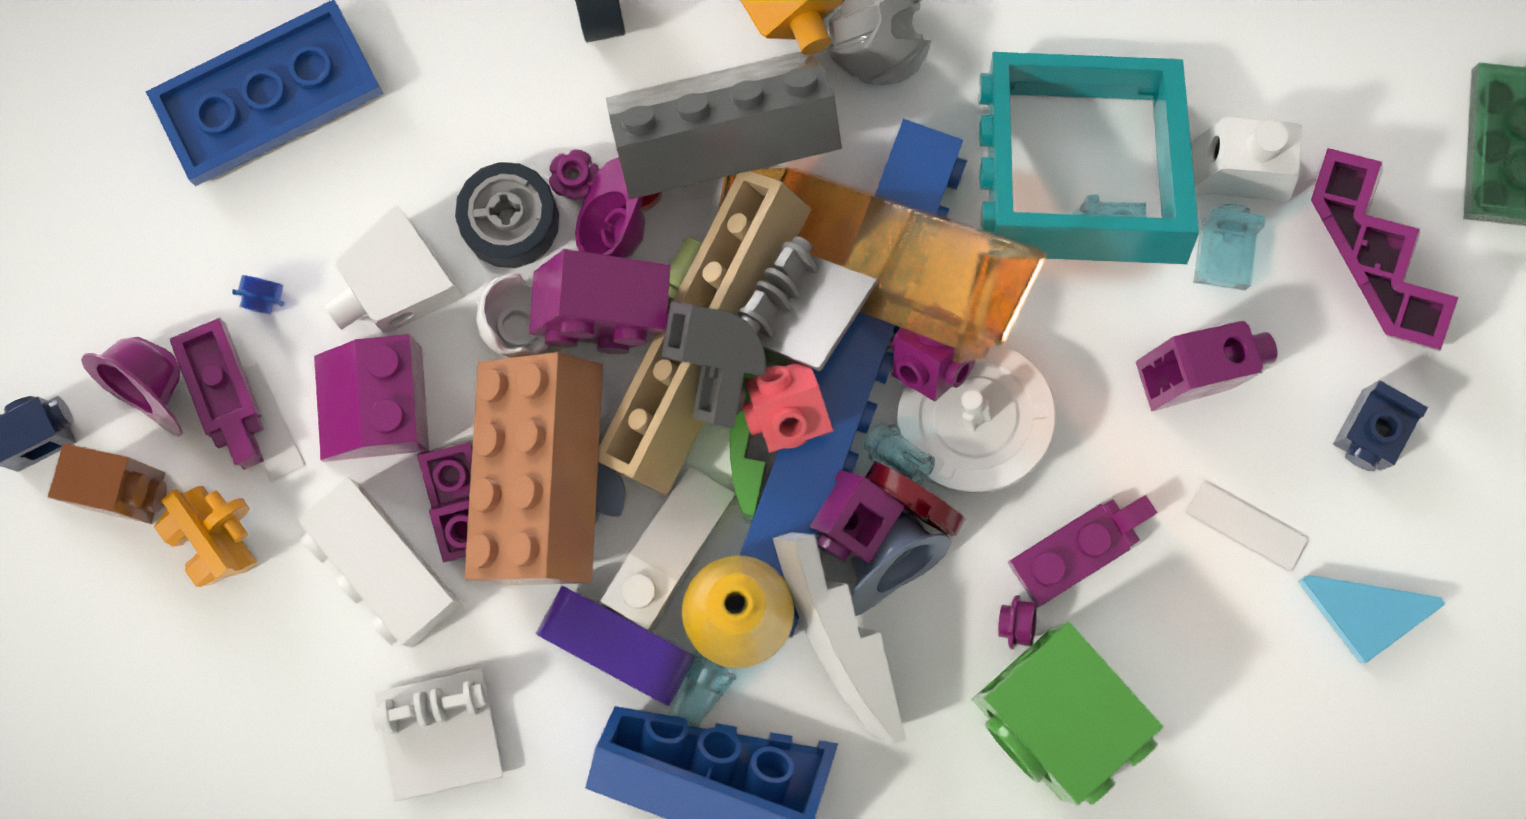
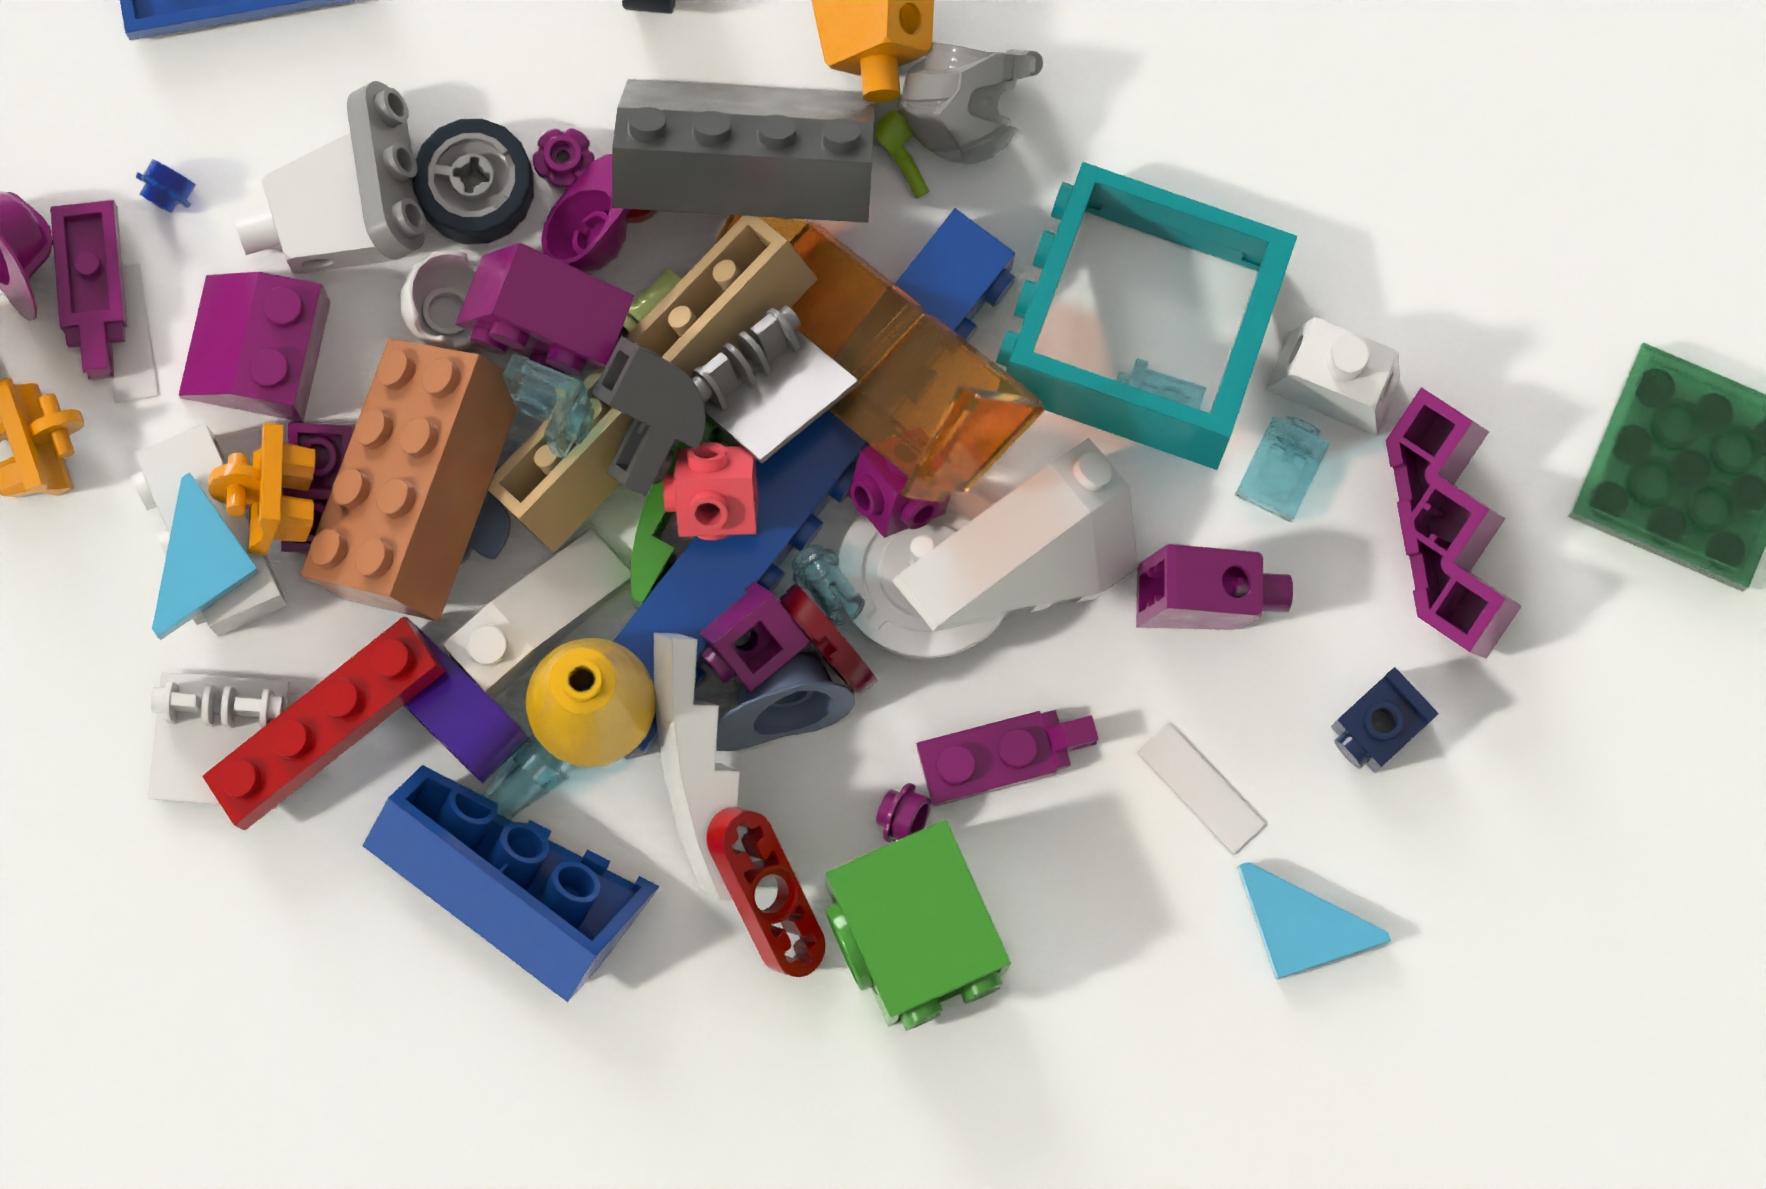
camera: 10 degrees right, 0 degrees up
none -> medium azure tile [152,472,260,640]
none -> red plate [202,617,446,831]
none -> light orange hips [208,422,315,556]
none -> light grey plate [347,81,426,260]
none -> clear light blue bracket [502,353,594,459]
none -> red beam [706,807,826,977]
none -> lime hand [875,109,930,199]
none -> white wedge [892,438,1138,631]

